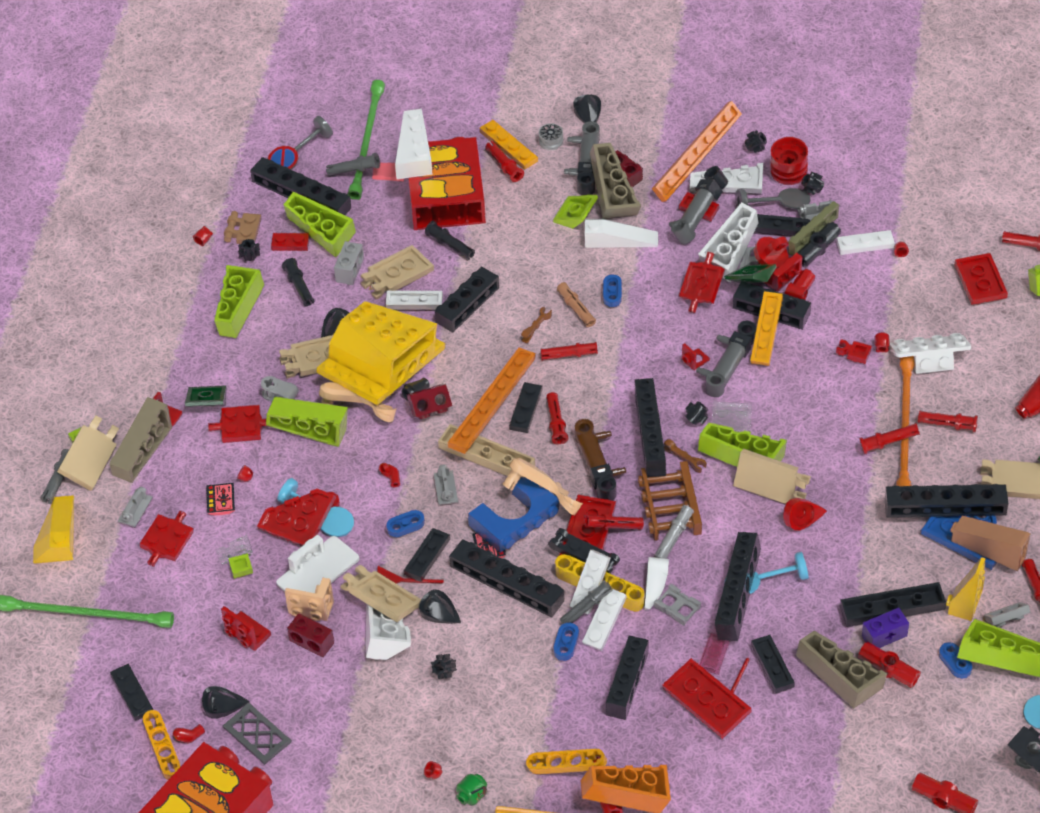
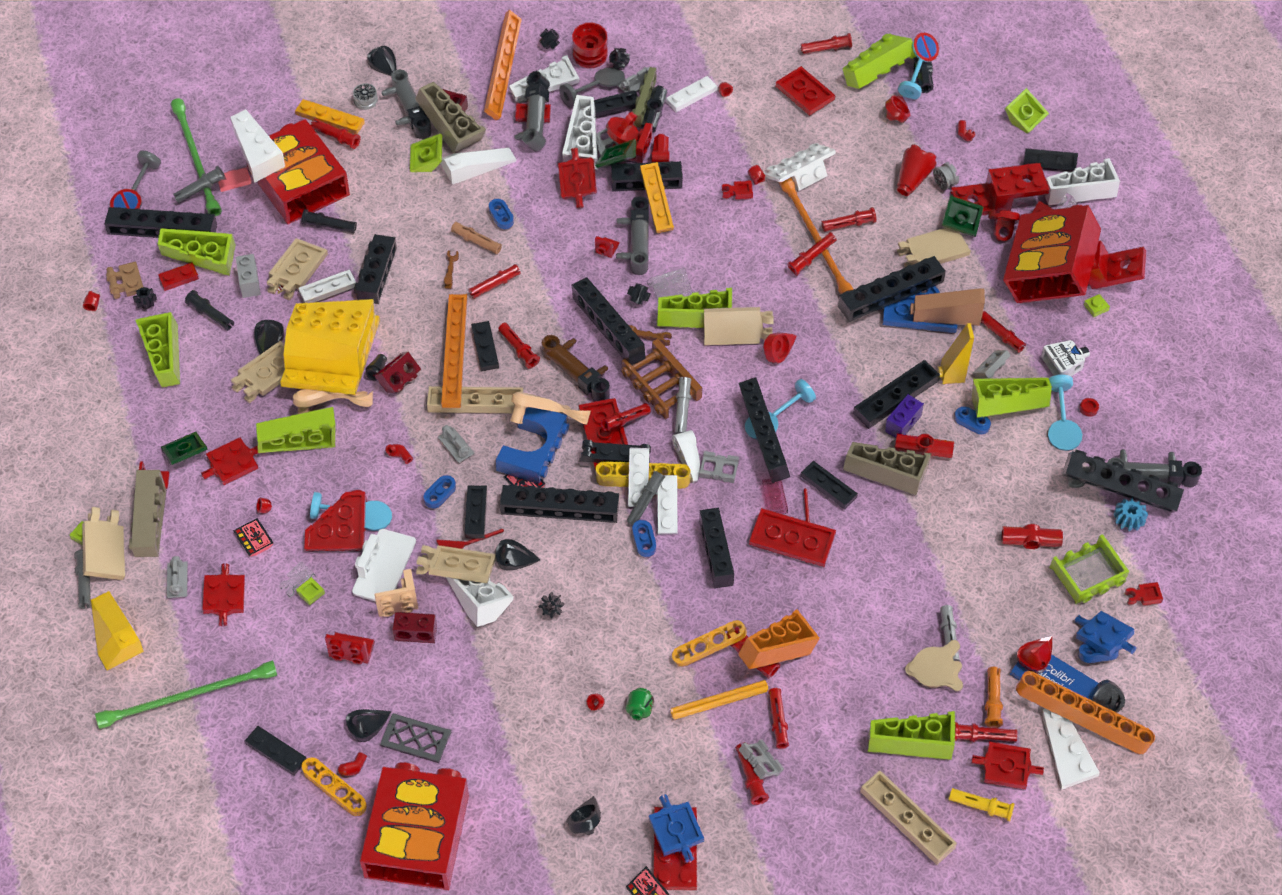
camera: 30 degrees left, 5 degrees up
light grey piece [261,376,299,402] -> none

